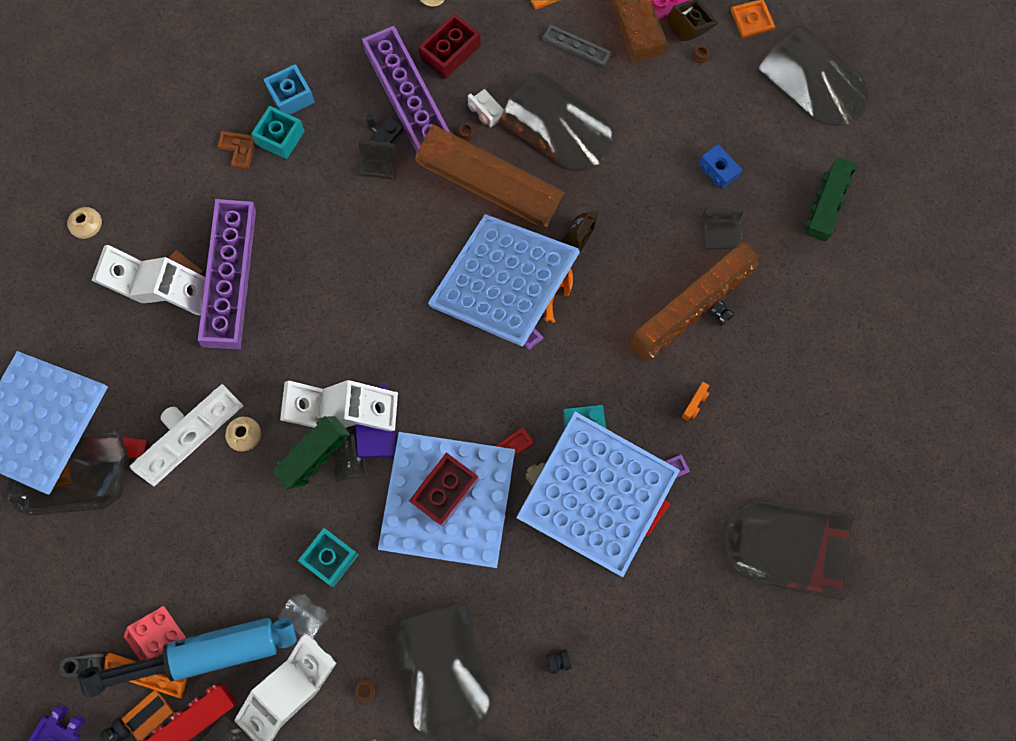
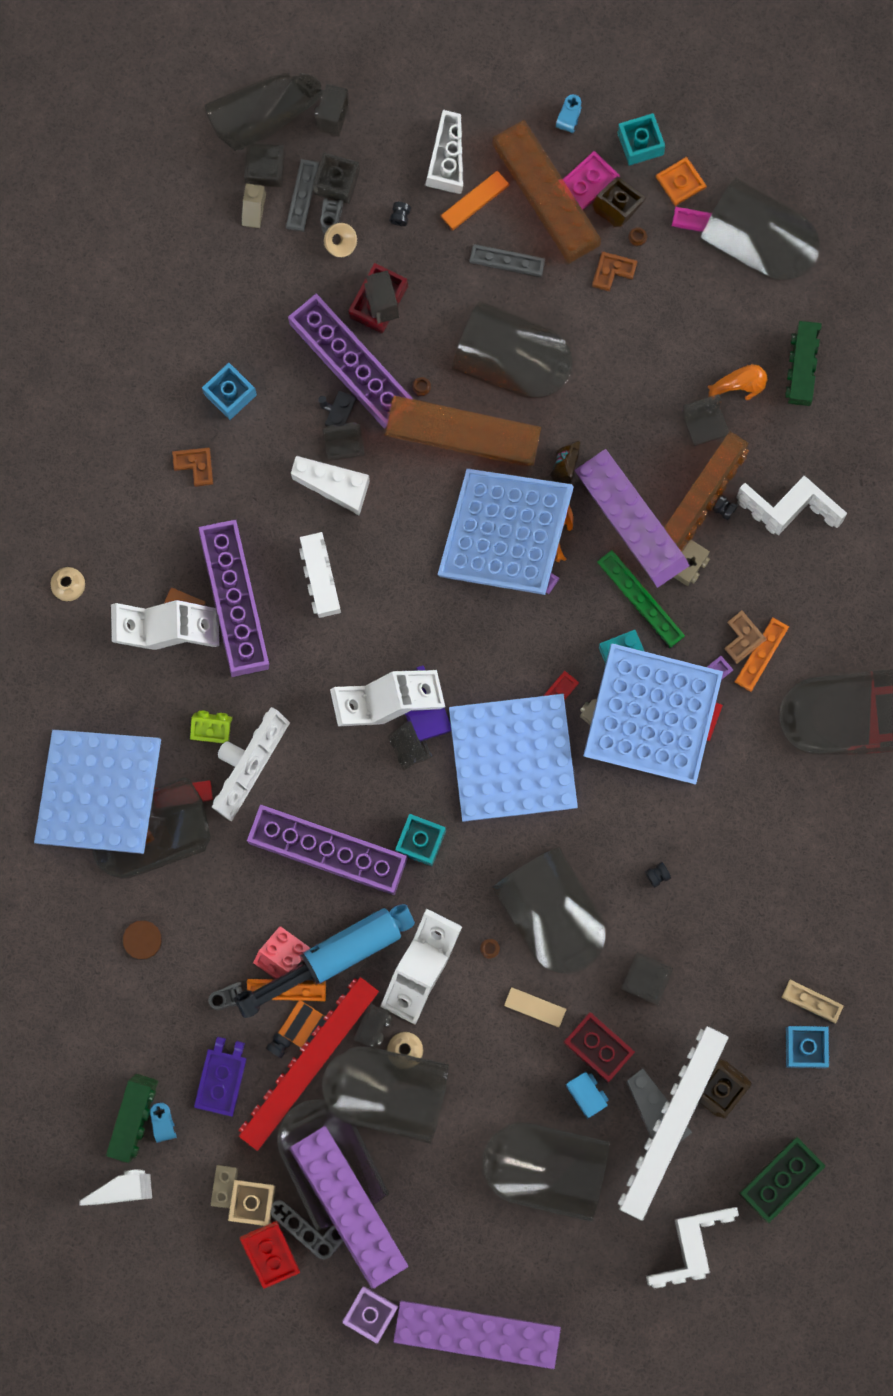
camera: 10 degrees left, 5 degrees up
tan piece [225,417,261,452] -> none
teal brick [251,106,305,159] -> none
dark green wedge [272,416,350,490] -> none
clear bracket [278,593,330,640] -> none
dark red brick [409,452,480,528] -> none
white bracket [468,89,507,128] -> none
orange plate [681,382,710,421] -> none
blue brick [699,144,742,189] -> none
none -> reddish brown tile [123,920,162,959]
none -> lime bracket [190,711,232,743]
none -> medium lavender brick [247,805,407,895]
none -> white wedge [291,456,370,515]
none -> white wedge [299,532,341,618]
none -> clear smoke brick [364,270,399,324]
none -> medium lavender brick [575,449,689,588]
none -> dark orange tile [592,251,638,291]
none -> green tile [597,550,685,648]
none -> dark pink plate [672,207,712,233]
none -> dark tan brick [674,540,710,586]
none -> orange hair [708,364,768,400]
none -> medium nougat tile [724,610,767,664]
none -> orange tile [734,617,789,692]
none -> white bracket [736,476,847,535]

